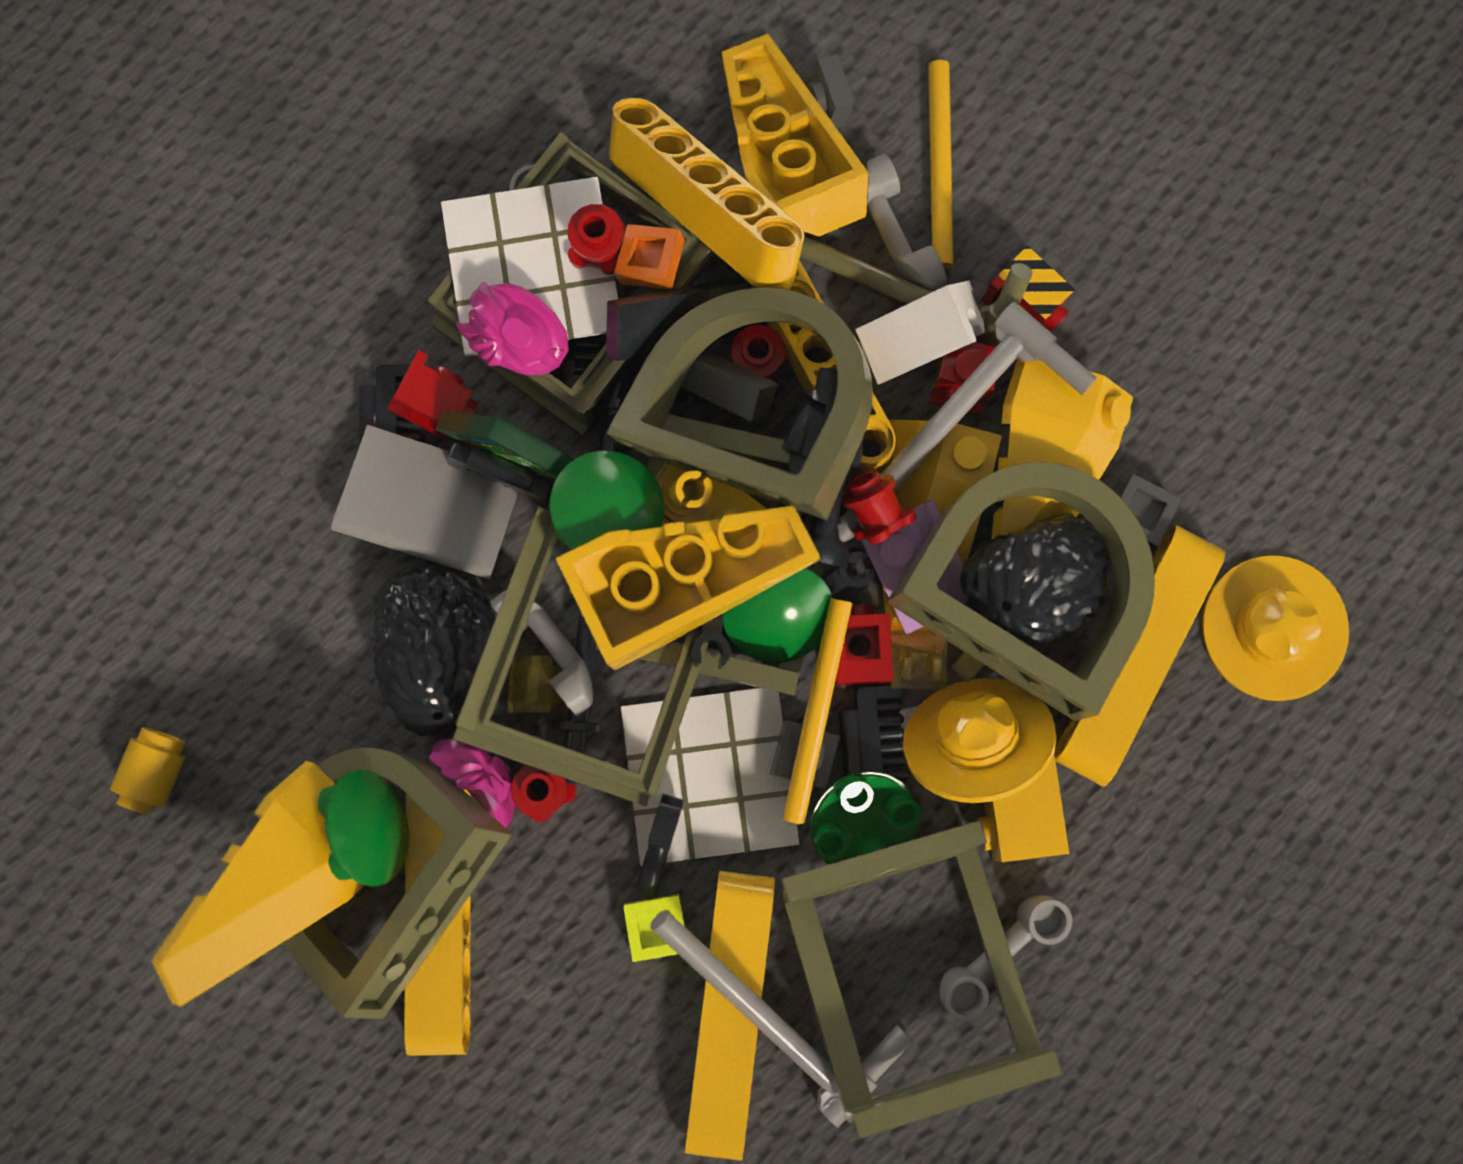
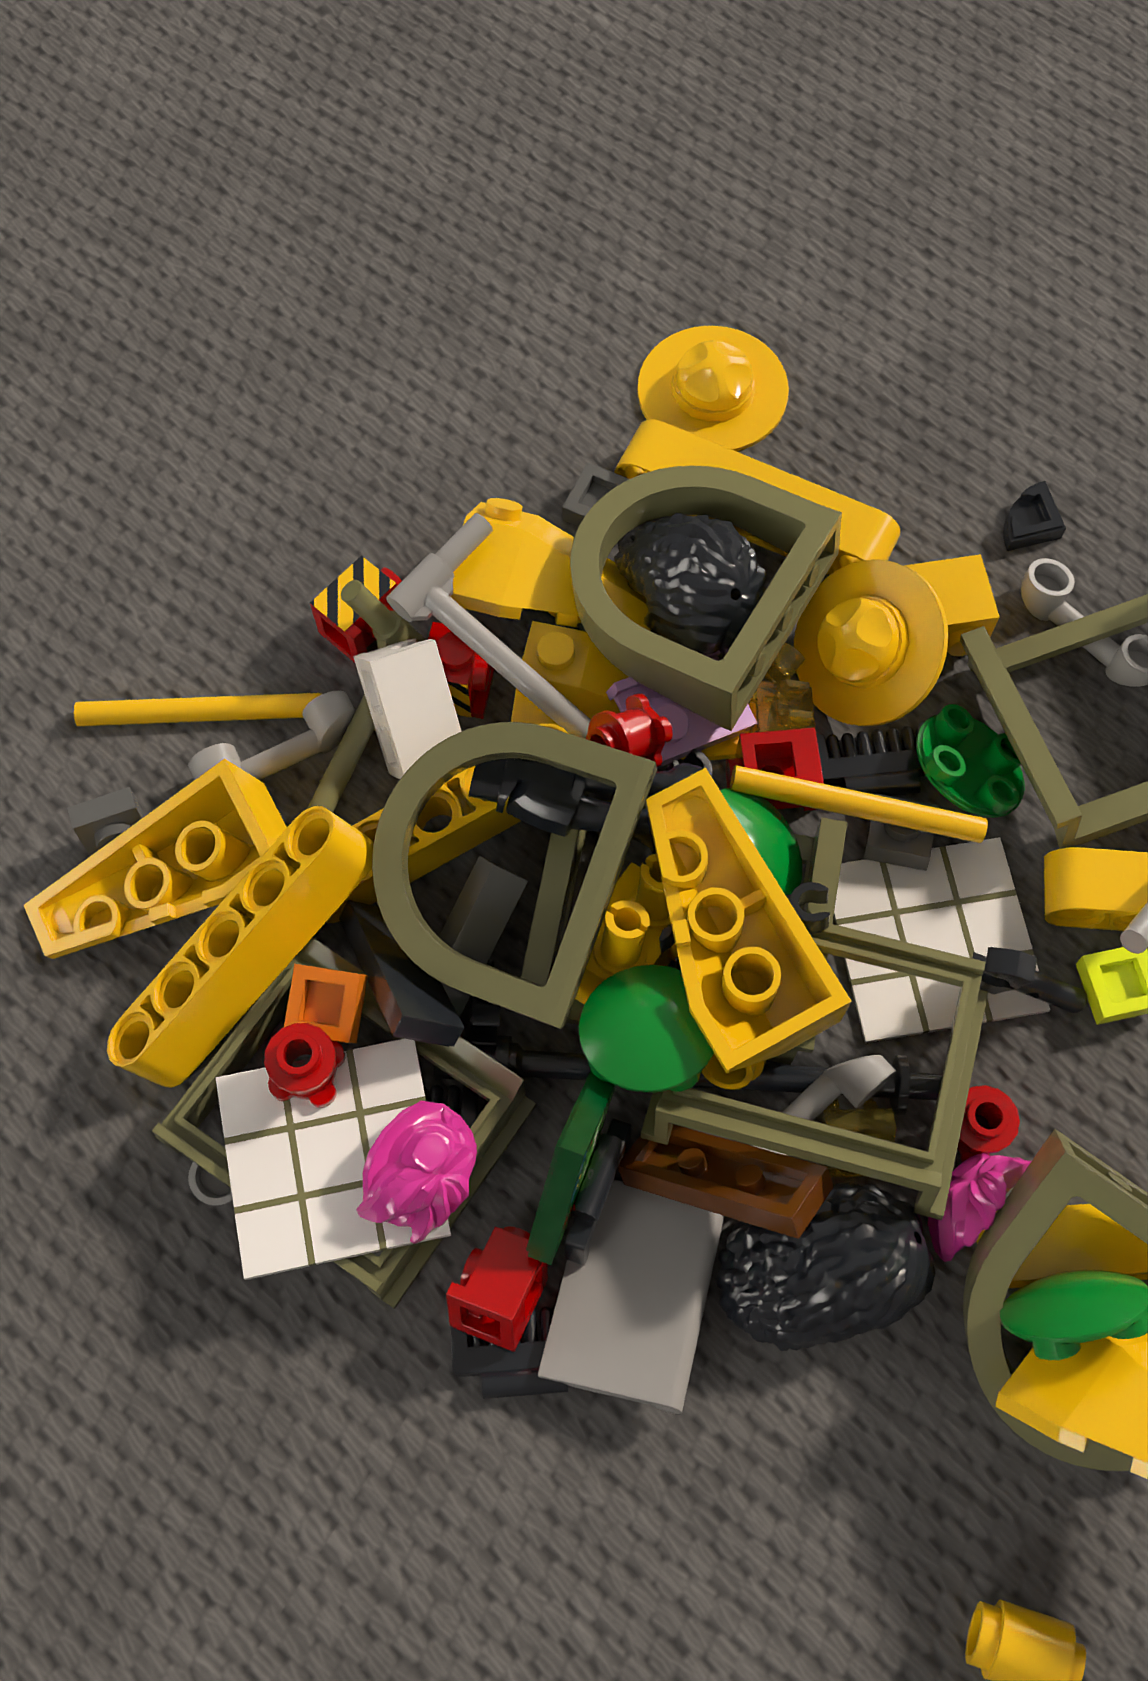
camera: 90 degrees left, 15 degrees down
red brick [729,325,787,382] -> none
none -> reddish brown plate [618,1124,834,1239]
none -> black tile [1003,481,1066,551]

